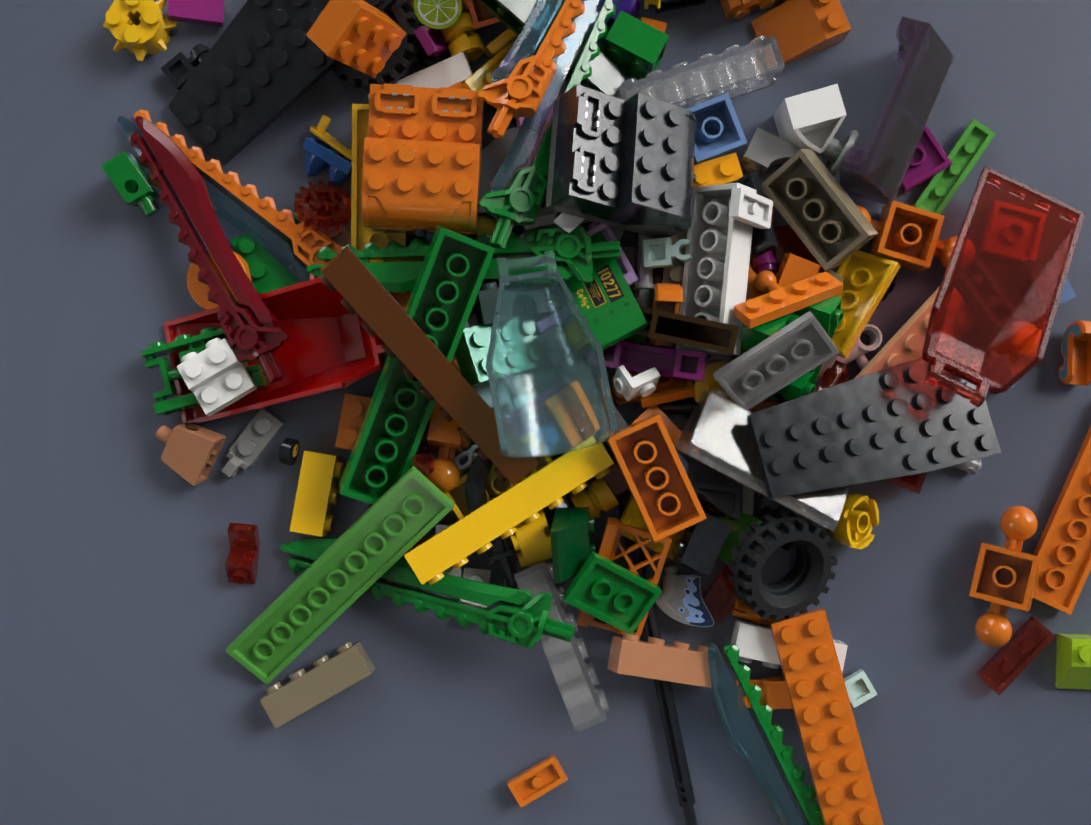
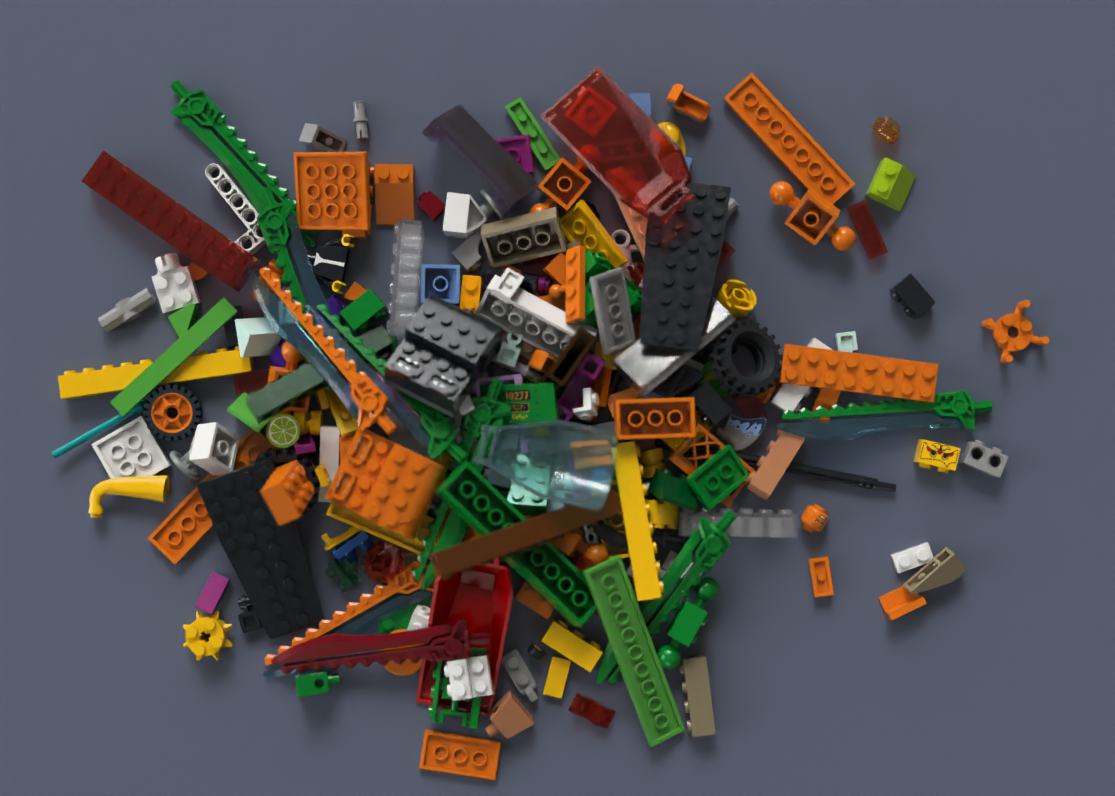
camera: 60 degrees left, 0 degrees up
none -> yellow tile [315,463,331,488]
none -> clear green hips [325,558,361,592]
none -> white bracket [407,605,430,631]
none -> dark red brick [417,190,446,222]
none -> orange tile [419,729,501,780]
none -> yellow tile [543,655,571,699]
none -> green brick [657,576,719,669]
none -> orange head [800,504,829,533]
none -> black brick [890,273,936,319]

